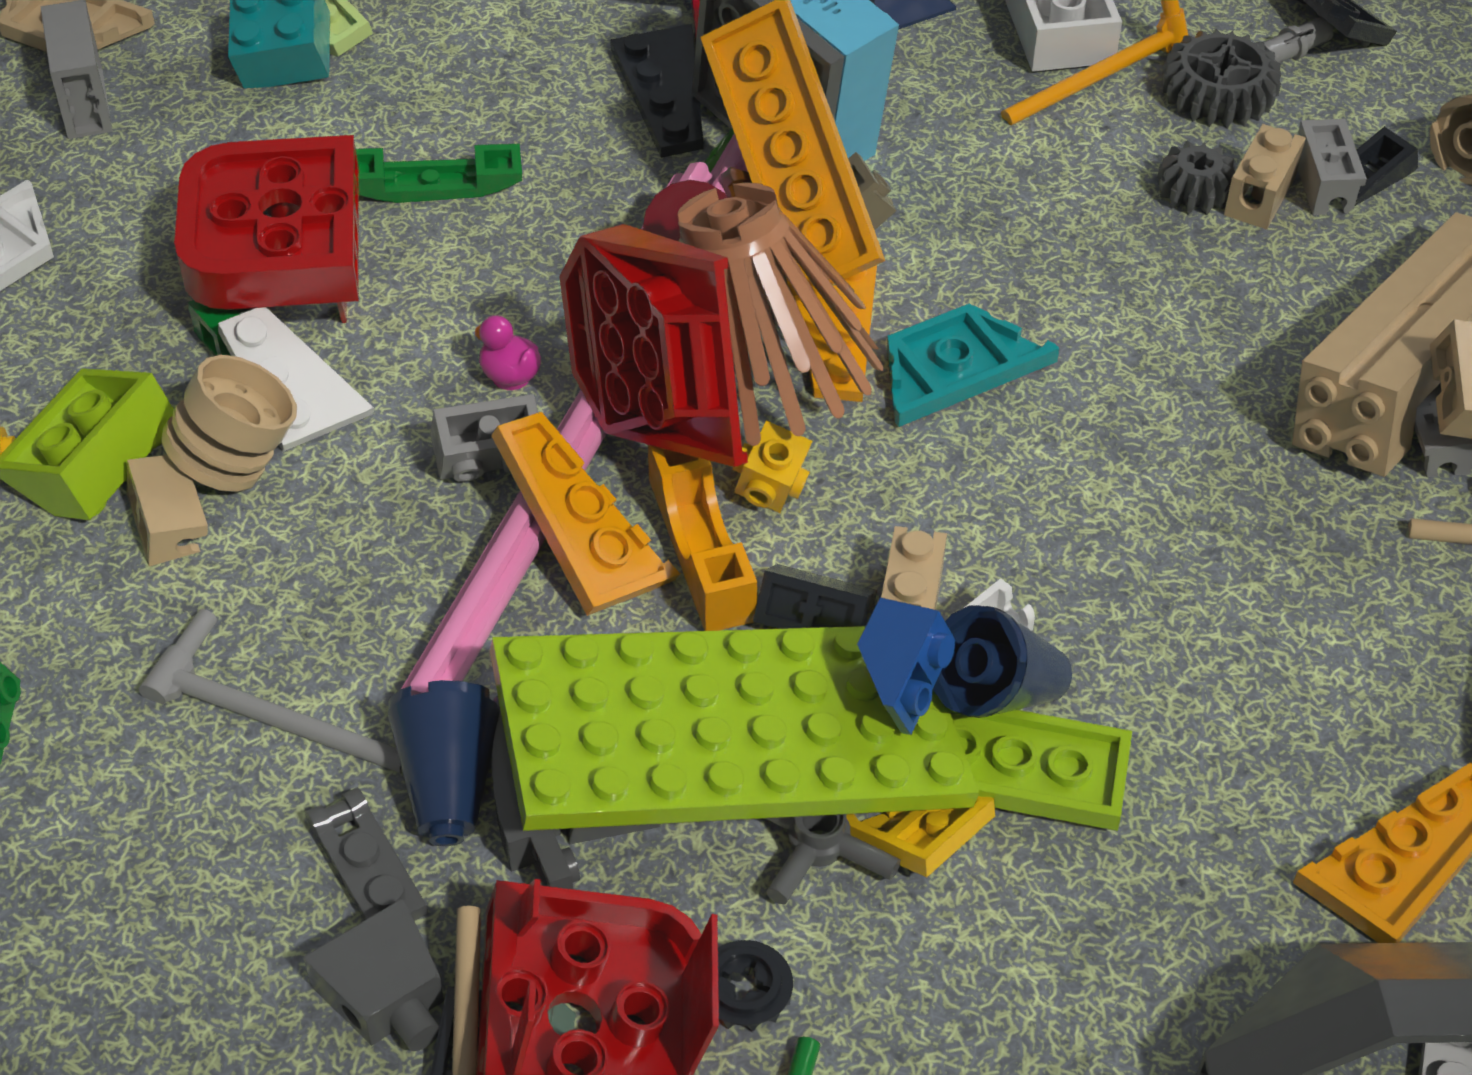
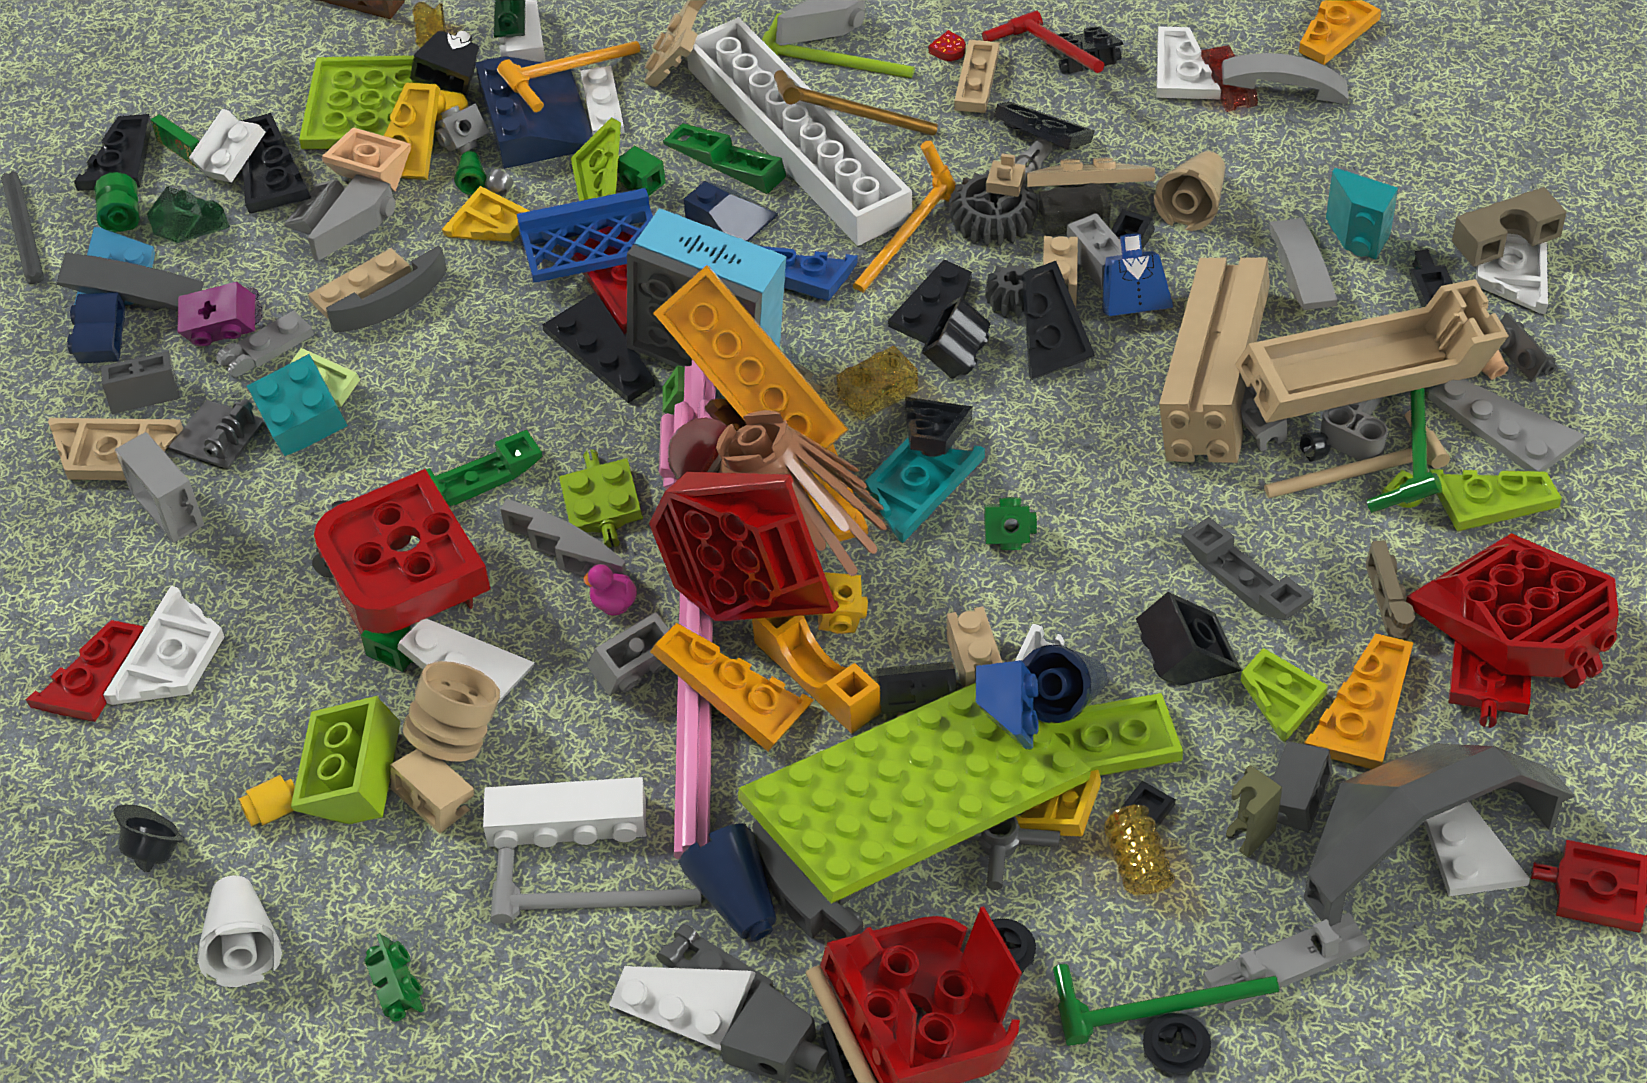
camera: 20 degrees left, 0 degrees up
none -> flat silver hinge [169,399,265,469]
none -> white brick [483,777,646,849]
none -> light grey slope [500,499,627,576]
none -> lime plate [559,449,643,548]
none -> white wing [609,966,756,1050]
none -> blue wing [761,246,858,301]
none -> clear yellow brick [836,345,918,421]
none -> black wing [888,259,972,344]
none -> black wing [905,397,973,457]
none -> black brick [922,297,990,379]
none -> green brick [984,497,1037,550]
none -> tan tile [986,154,1026,197]
none -> black wing [1022,261,1095,380]
none -> tan wing [1027,158,1155,187]
none -> clear smoke brick [1038,183,1111,238]
none -> blue torso [1102,234,1173,316]
none -> clear yellow piece [1104,805,1175,895]
none -> black tile [1120,781,1176,832]
none -> black slope [1136,592,1241,686]
none -> dark grey slope [1182,517,1313,620]
none -> olive hinge [1226,765,1282,857]
none -> lime wing [1240,648,1328,742]
none -> dark grey hinge [1272,741,1333,833]

